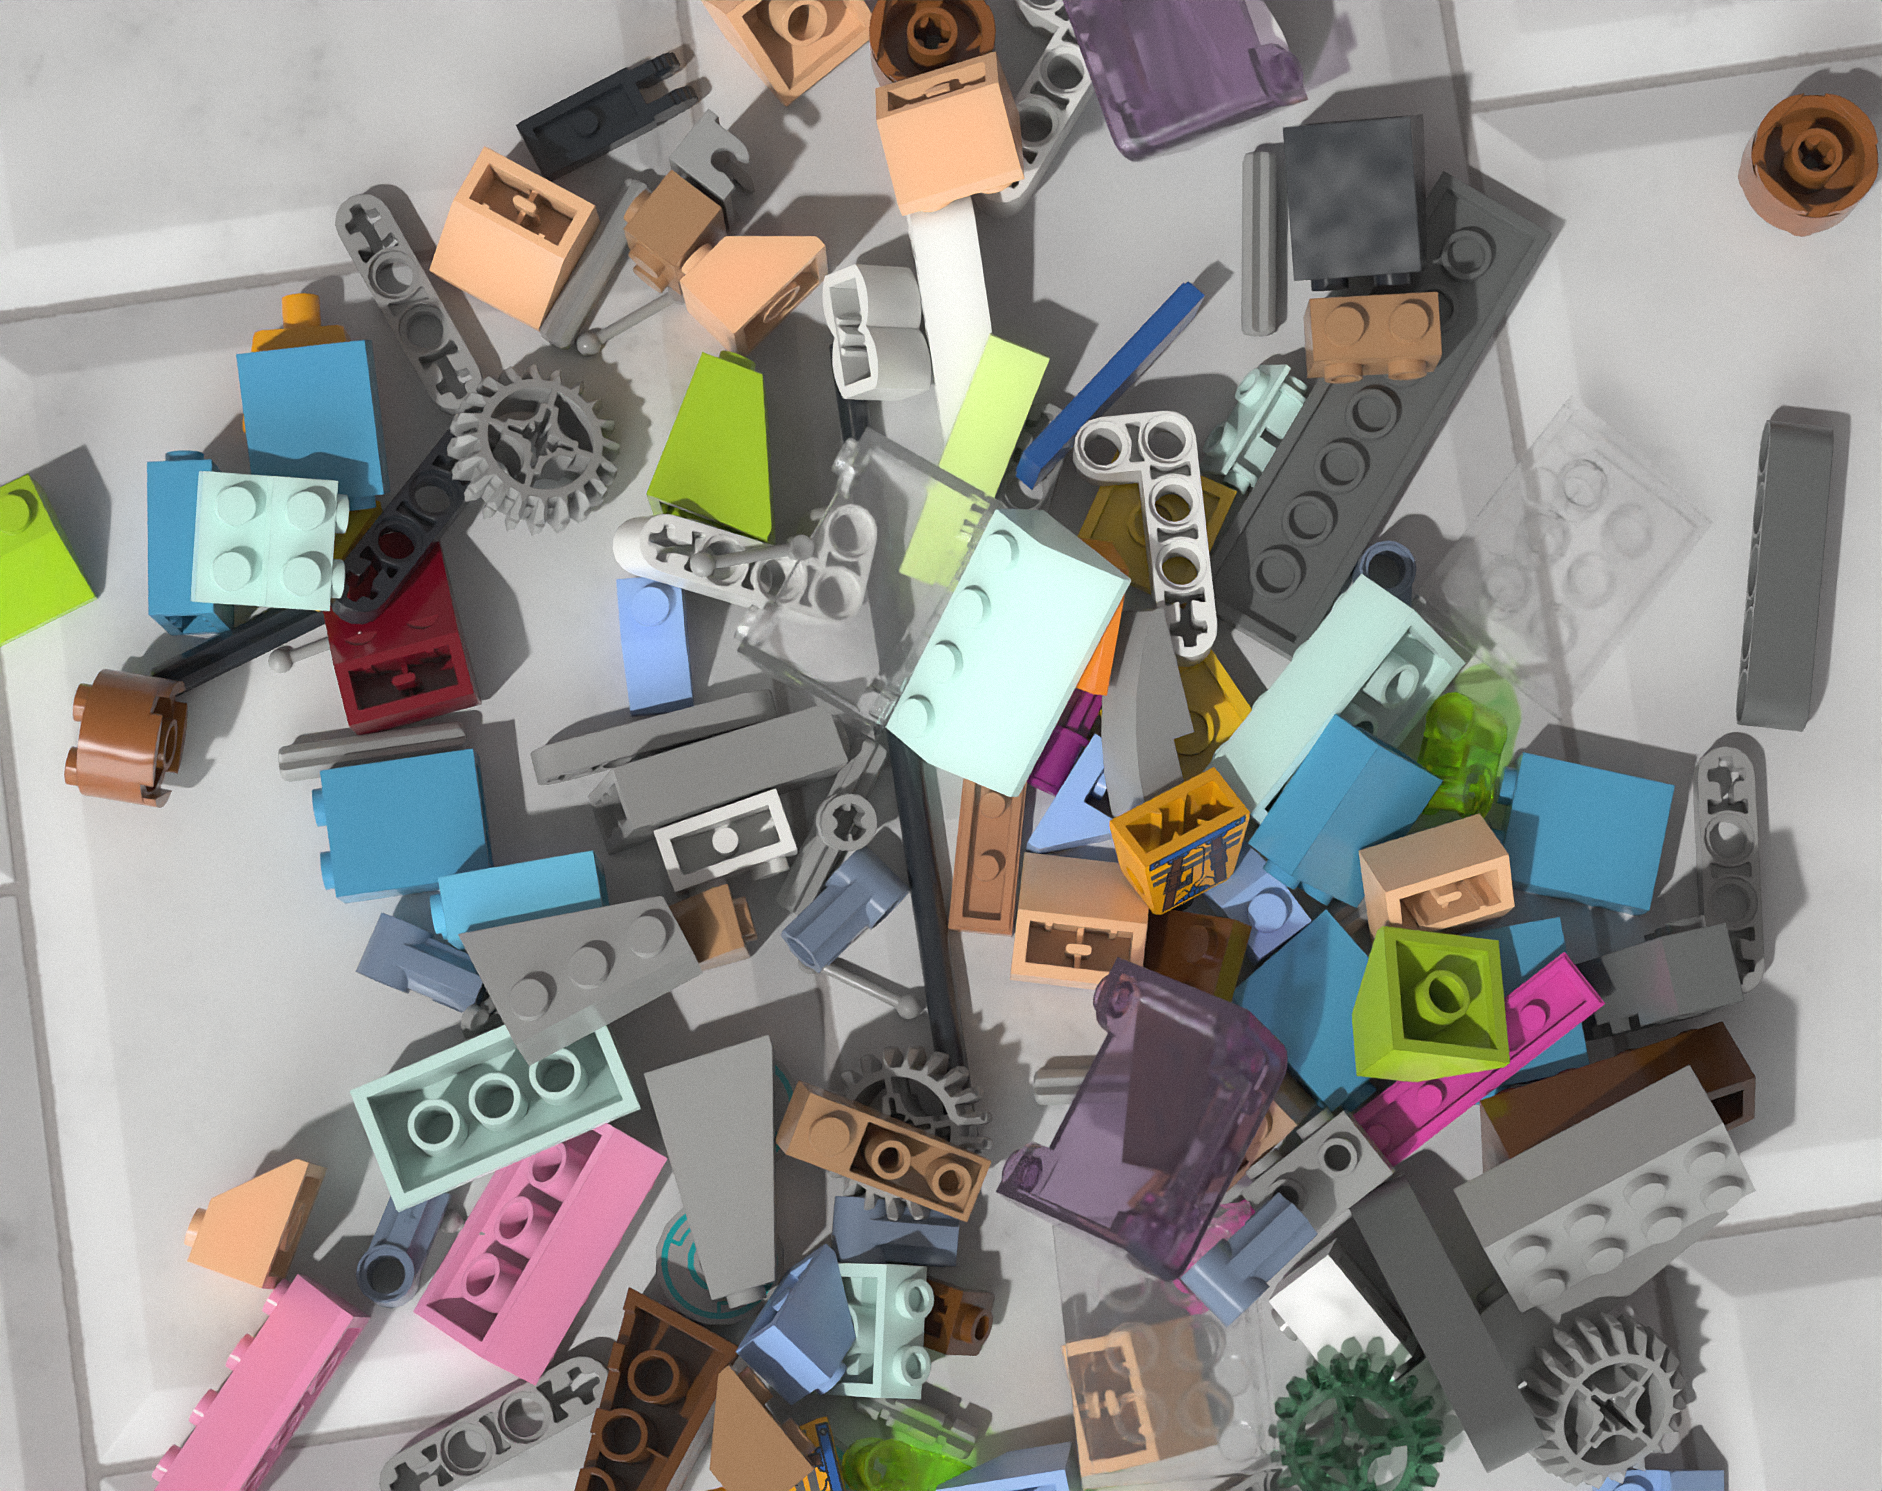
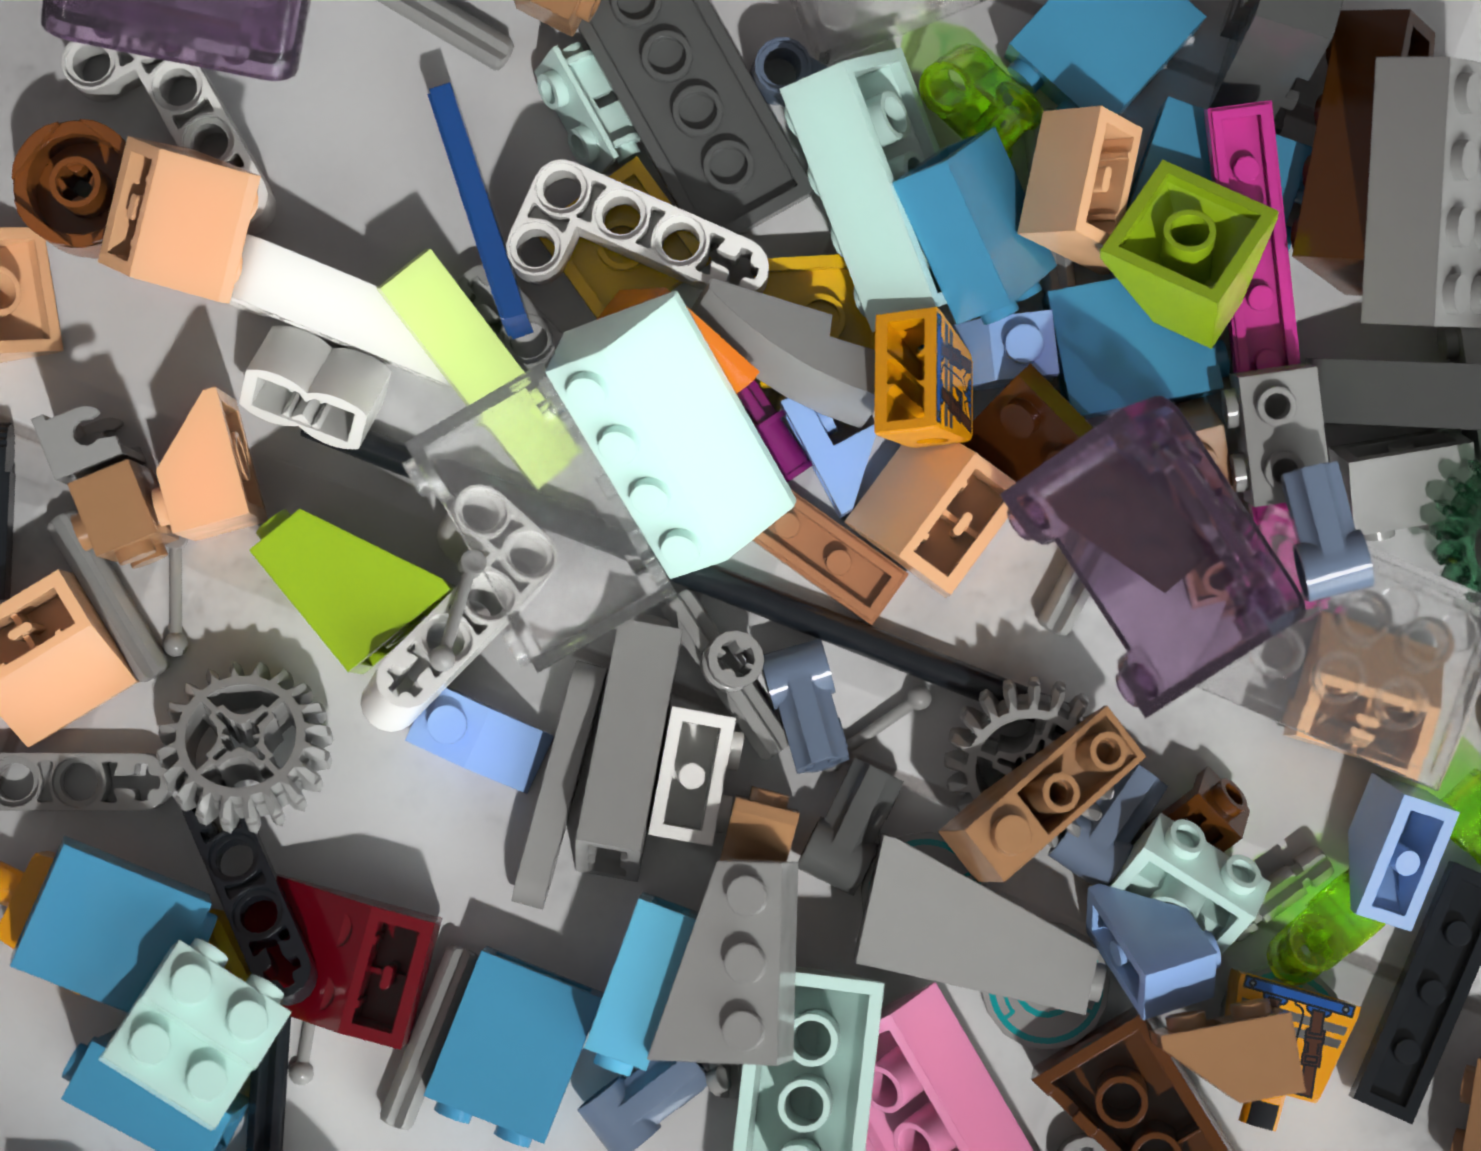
camera: 60 degrees left, 5 degrees up
none -> dark grey piece [798,757,904,896]

